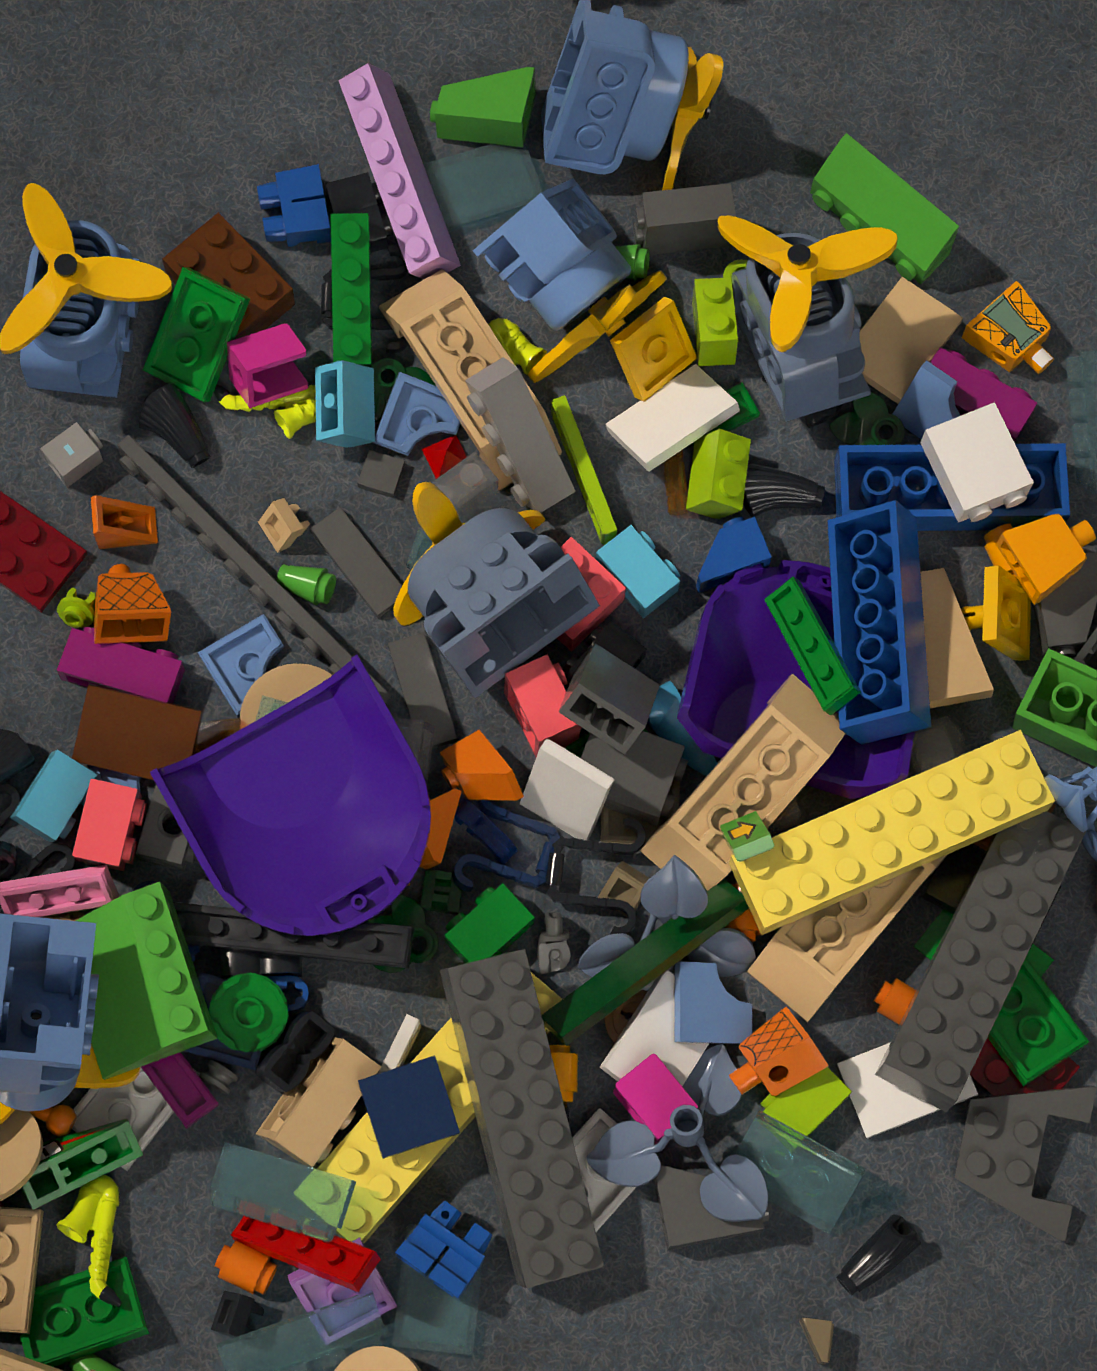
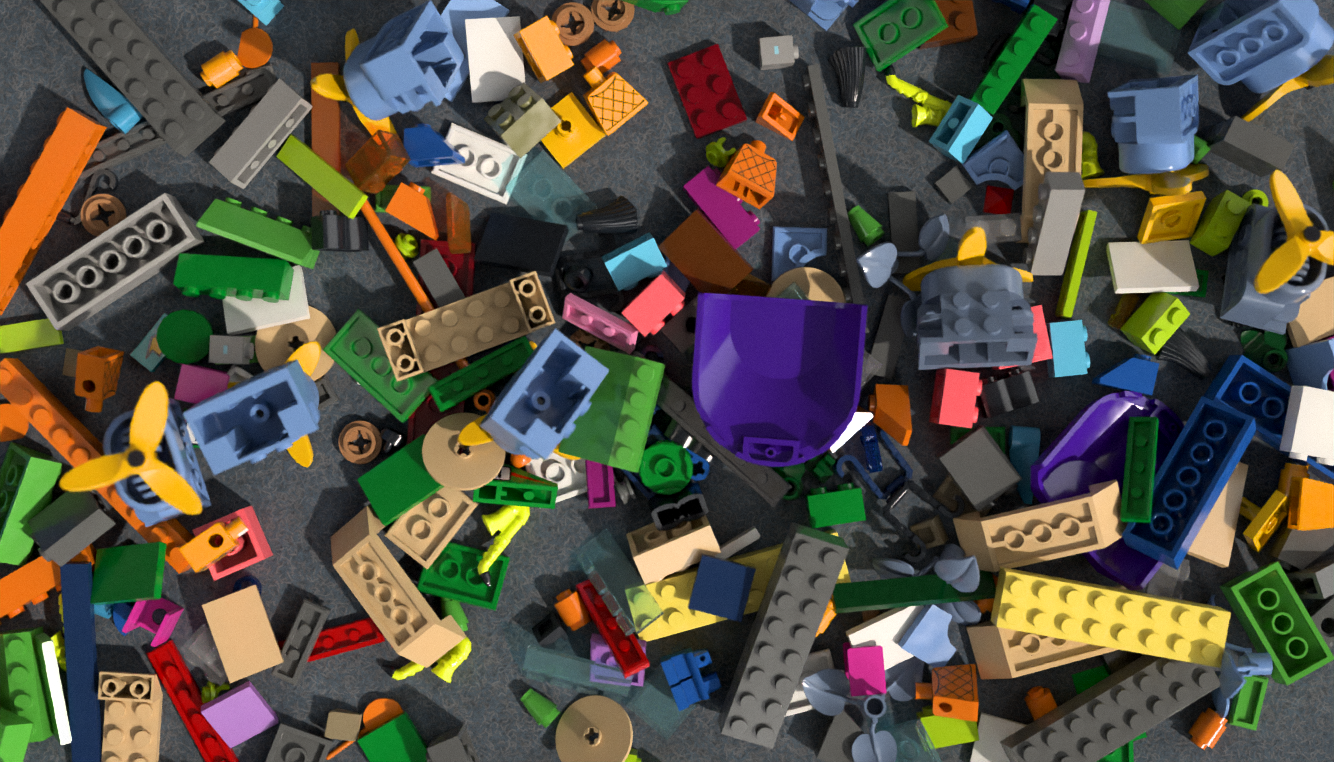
camera: 35 degrees right, 15 degrees up
dark pink piece [227,323,308,408] -> none
tan tile [258,498,310,553] -> none
white tile [520,739,614,840] -> none
dark grey piece [537,912,571,974] -> none
dark grey brick [559,643,660,755] -> none
bright green tile [720,811,775,862] -> none
none -> sand blue plant [856,213,949,339]

